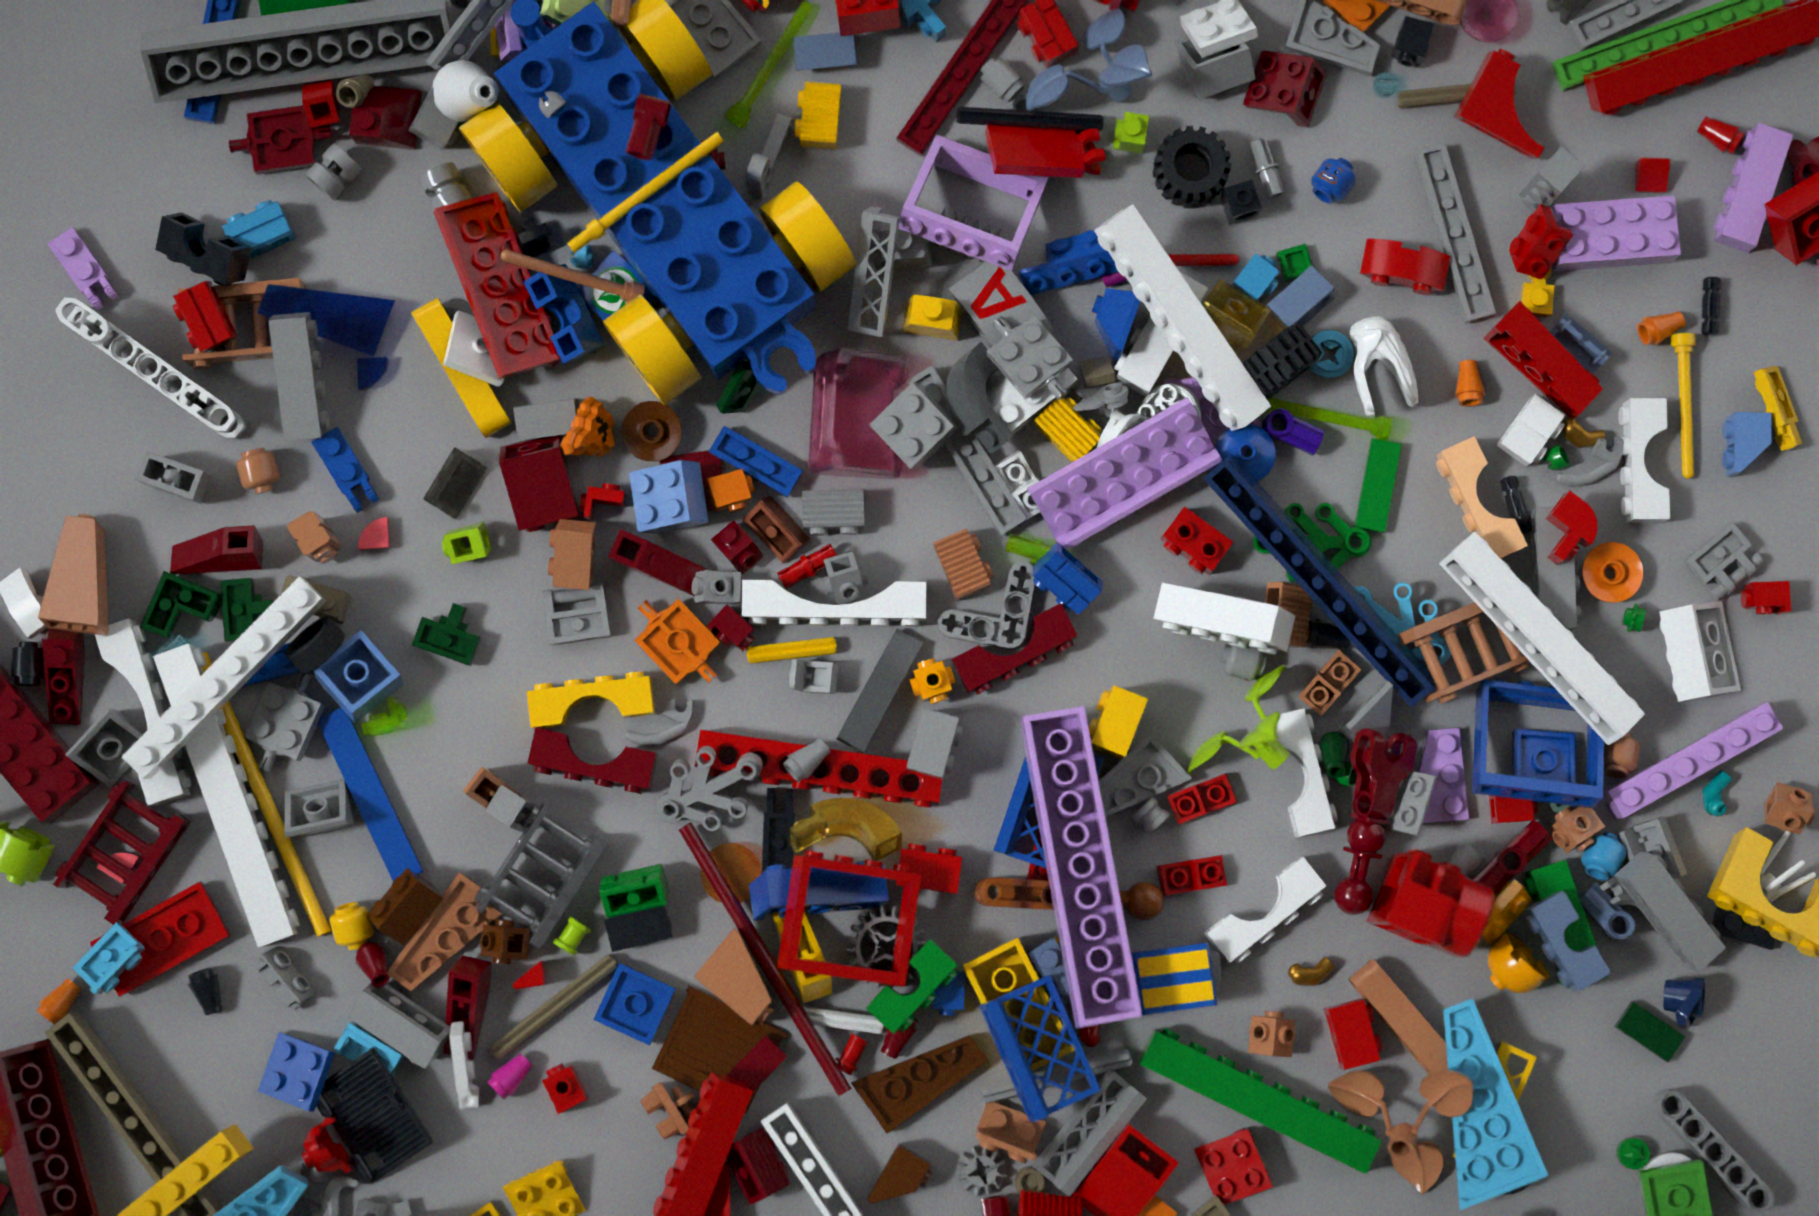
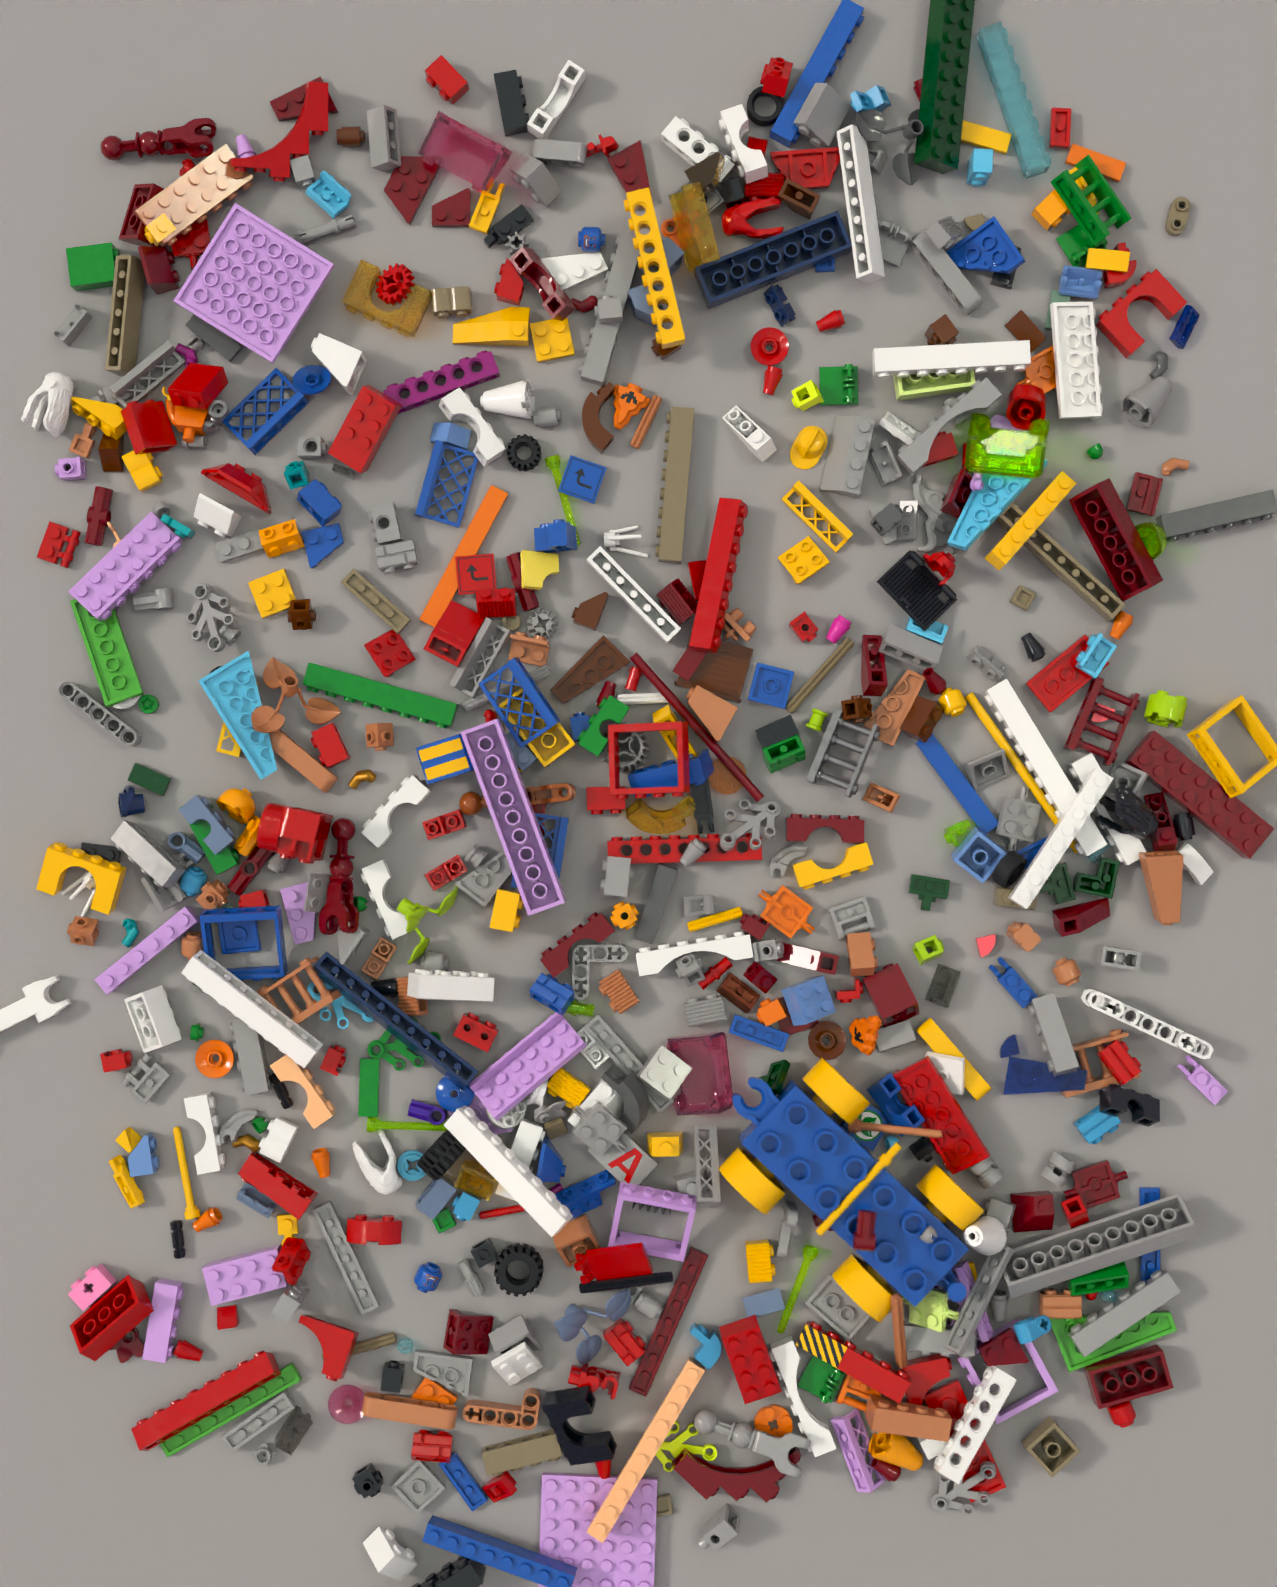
camera: 175 degrees right, 5 degrees up
blue plate [258,1032,335,1112] -> none
dark tan cone [336,74,374,108] -> none
white hinge [450,1021,479,1109] -> none
light grey slope [485,785,538,832] -> none
red slope [513,961,548,989] -> none
lime brick [1112,112,1149,154] -> none
dark green cone [1318,732,1349,778] -> none
red brick [1545,490,1598,565] -> none
none -> yellow slope [116,1127,142,1153]
none -> red brick [320,1044,347,1076]
none -> nougat slope [553,1215,601,1267]
none -> dark tan tile [1010,585,1037,611]
none -> black hair [1097,786,1159,840]

